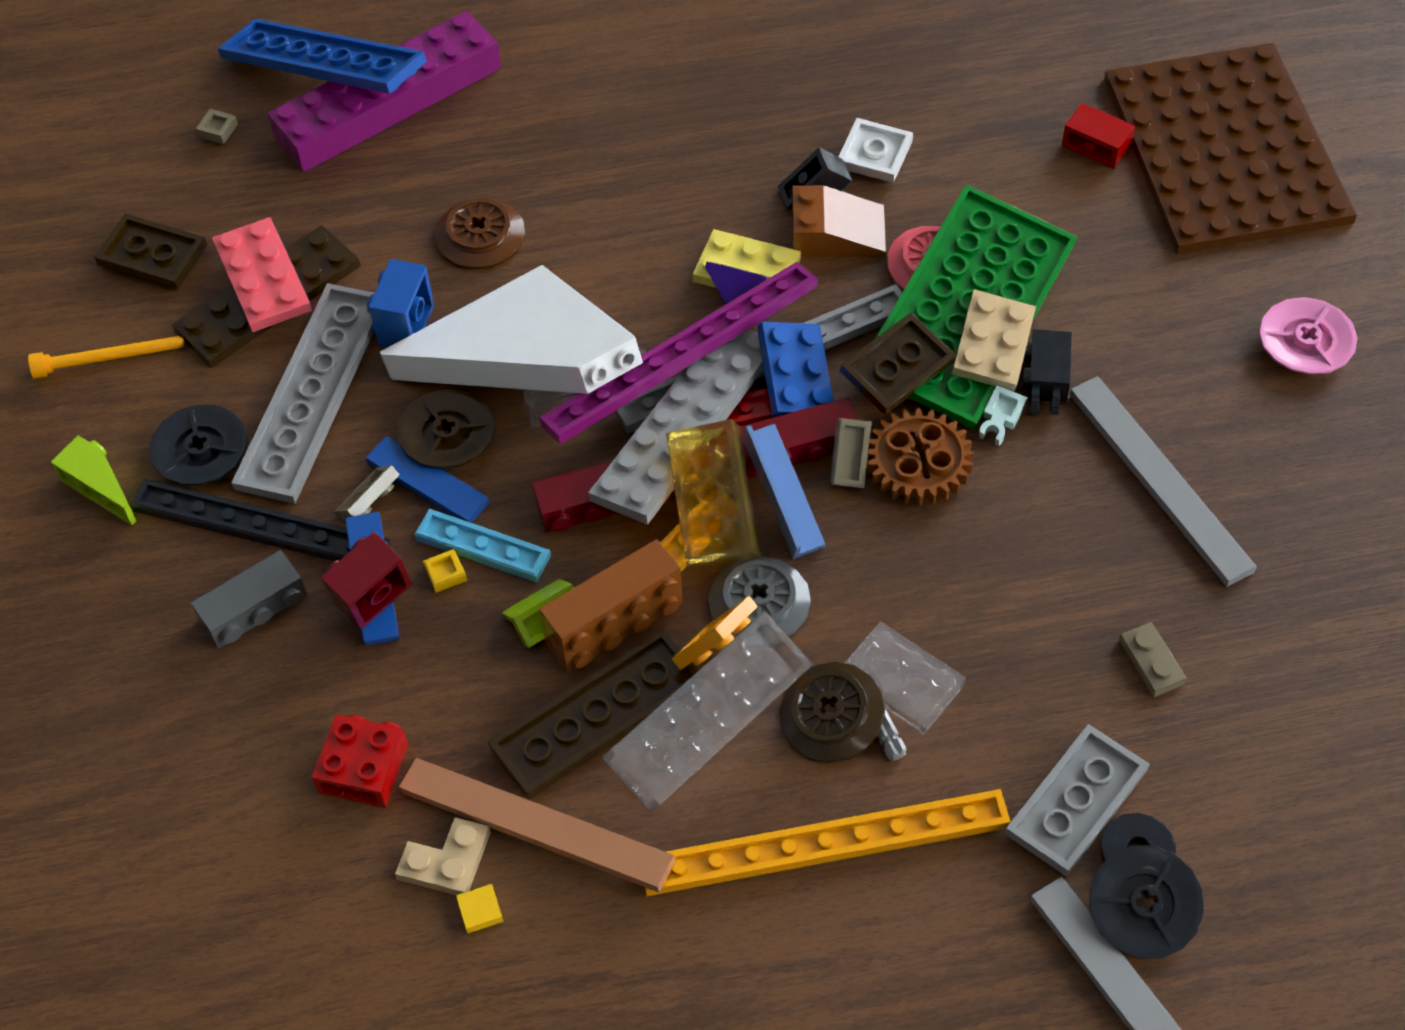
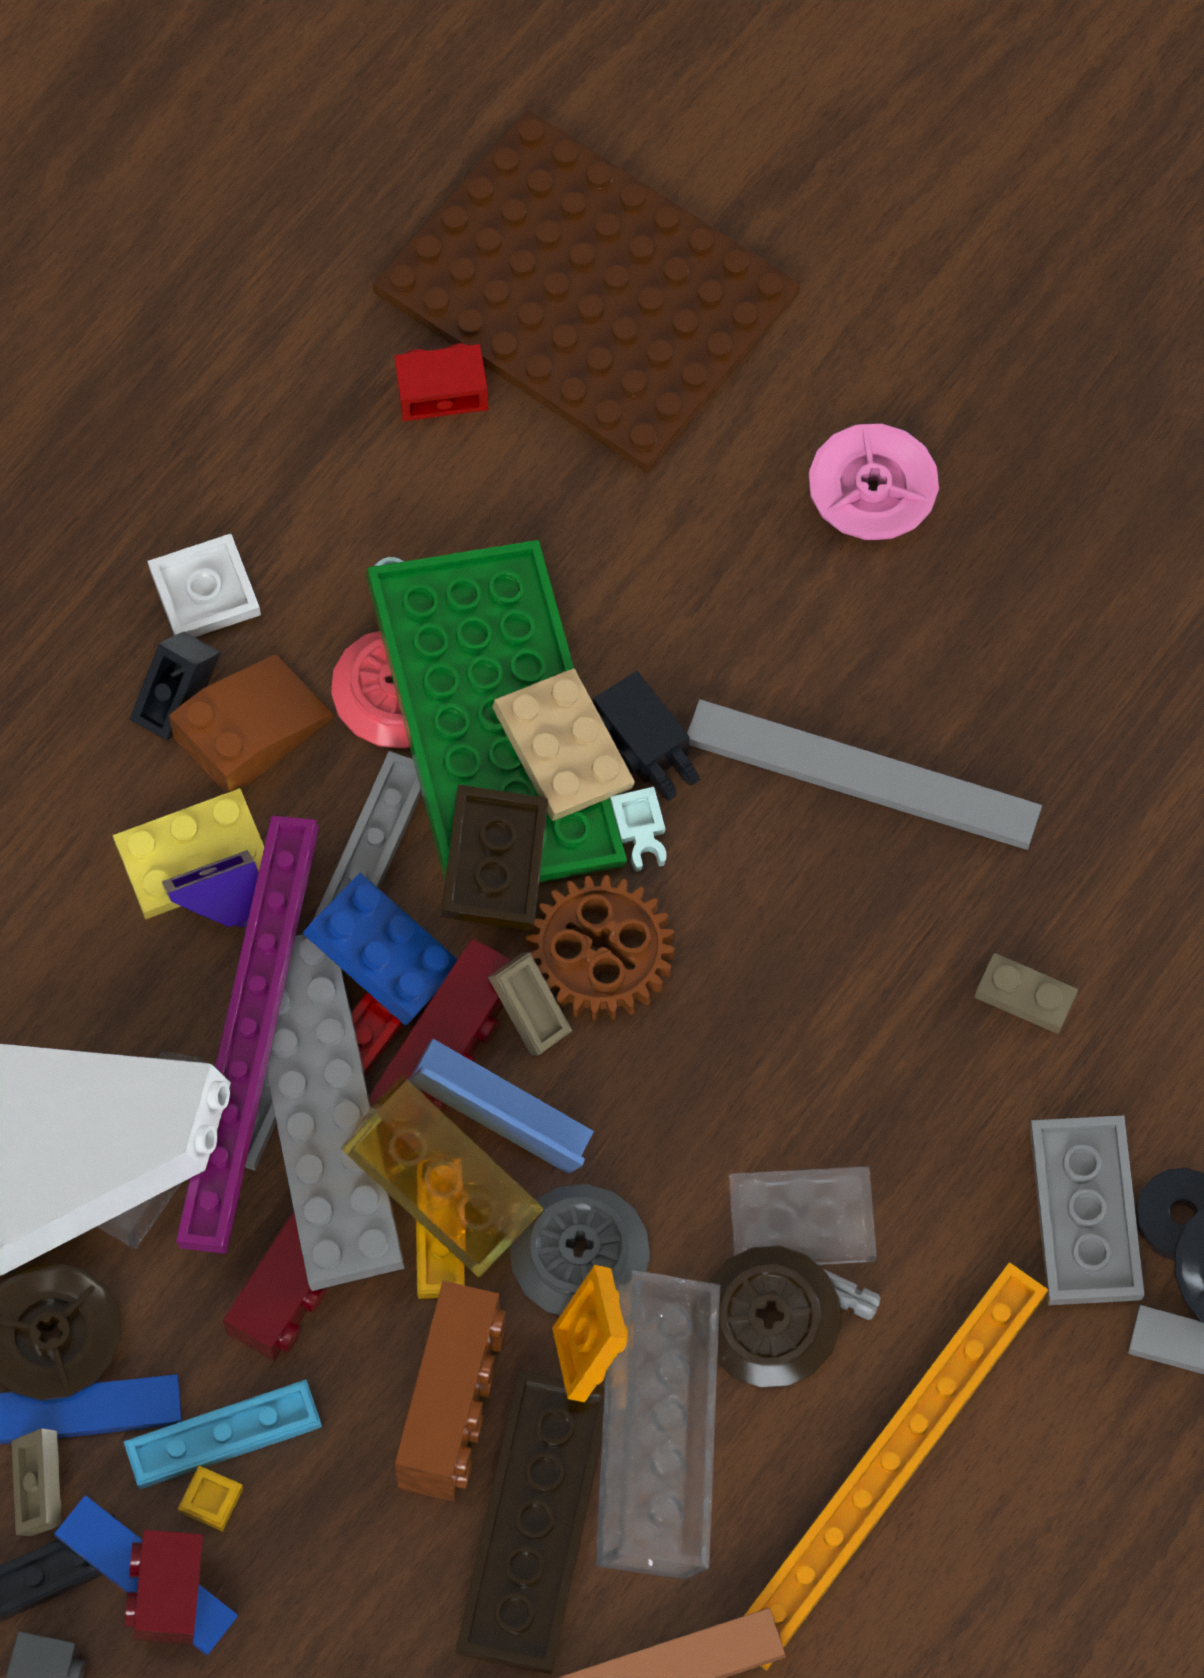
camera: 45 degrees left, 10 degrees up
lime panel [502,579,574,648] -> none

